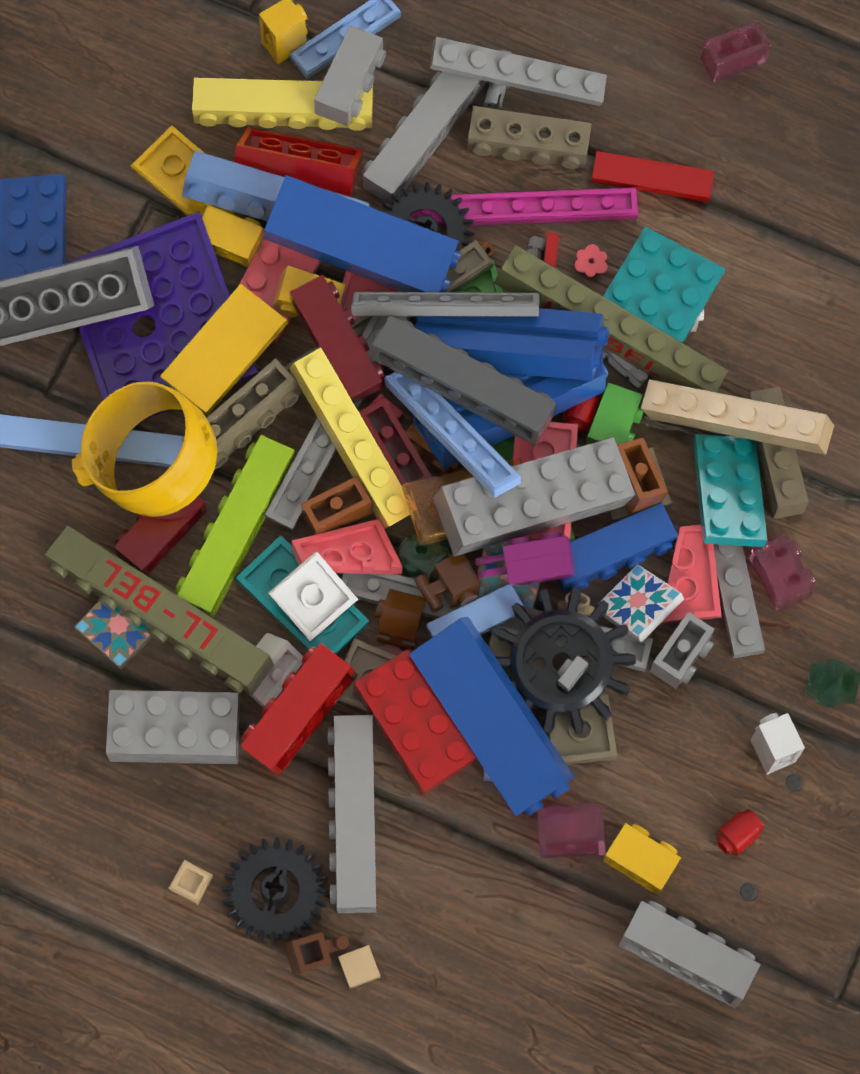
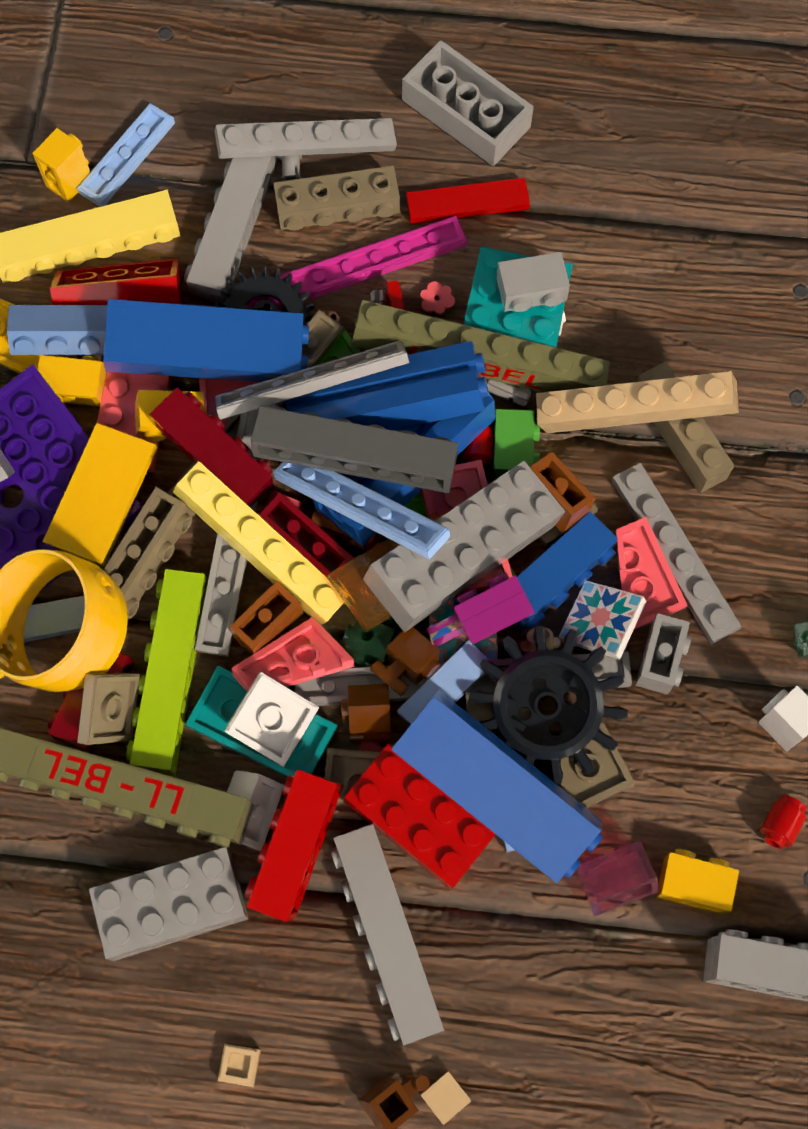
camera: 15 degrees left, 0 degrees up
tile [74,601,152,670] -> none
black gear [221,837,329,945] -> none
light grey brick [314,26,386,126] -> none
light grey plate [557,656,588,692] -> none
teal plate [693,434,768,547] -> none
clear pink brick [700,21,771,83] -> none
clear pink brick [749,534,816,612] -> none
none -> dark tan tile [77,672,140,745]
none -> light grey brick [402,40,534,167]
none -> light grey brick [496,252,570,312]

